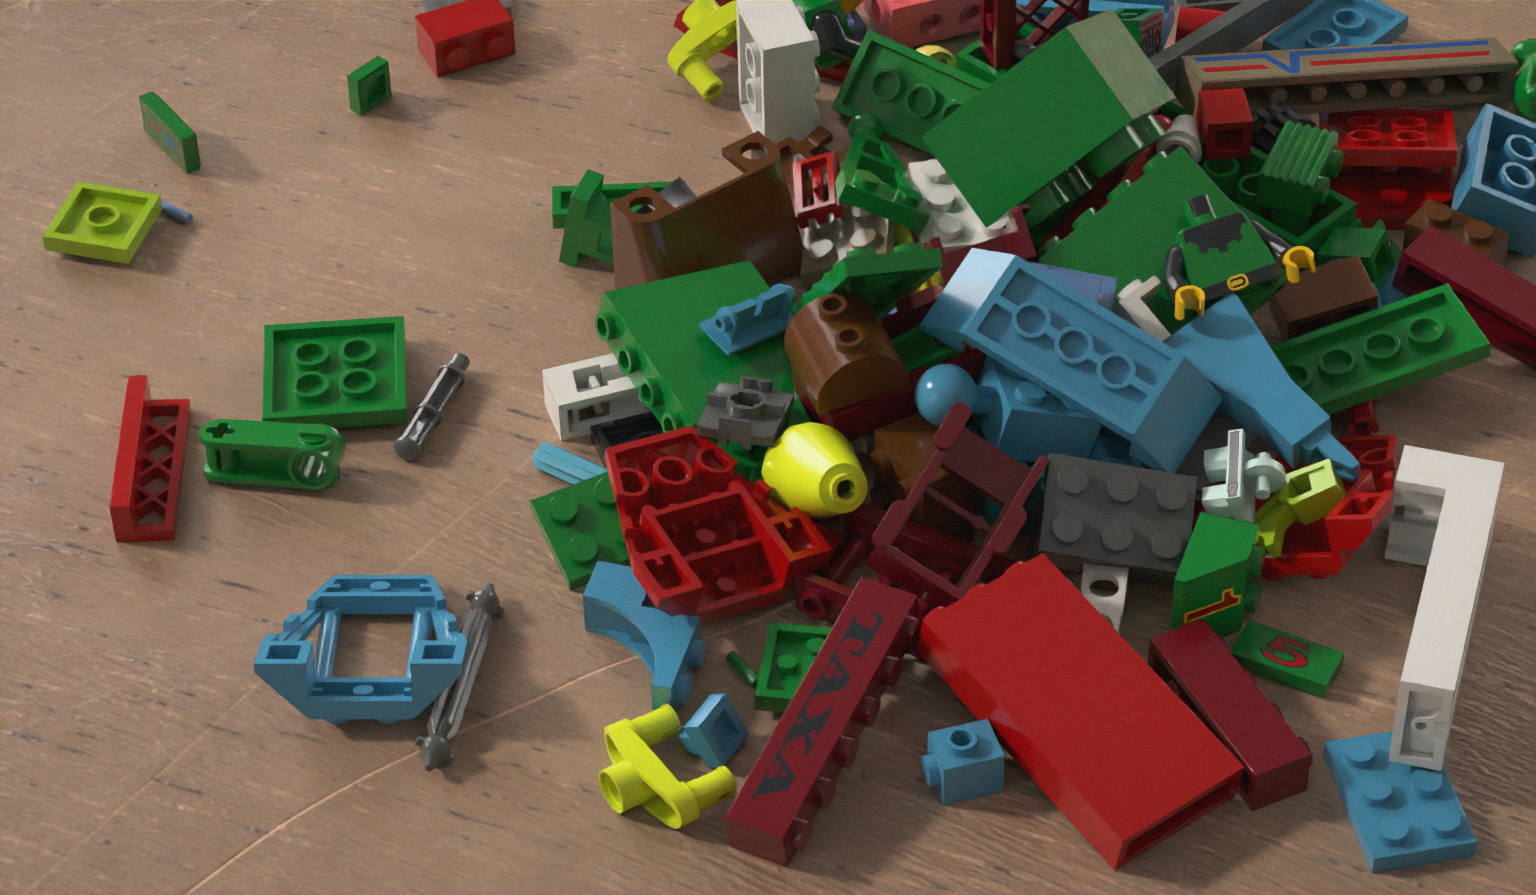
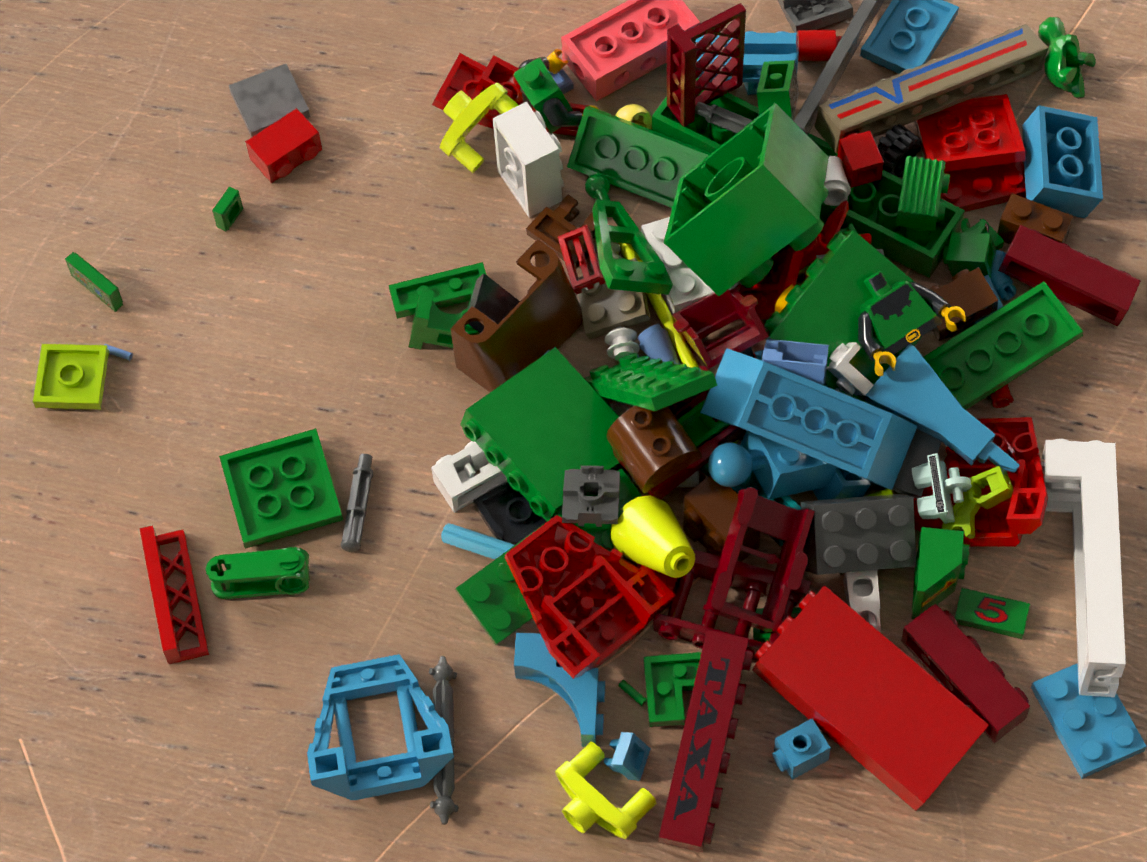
camera: 10 degrees left, 20 degrees up
dark azure hinge [699,283,796,357] -> none

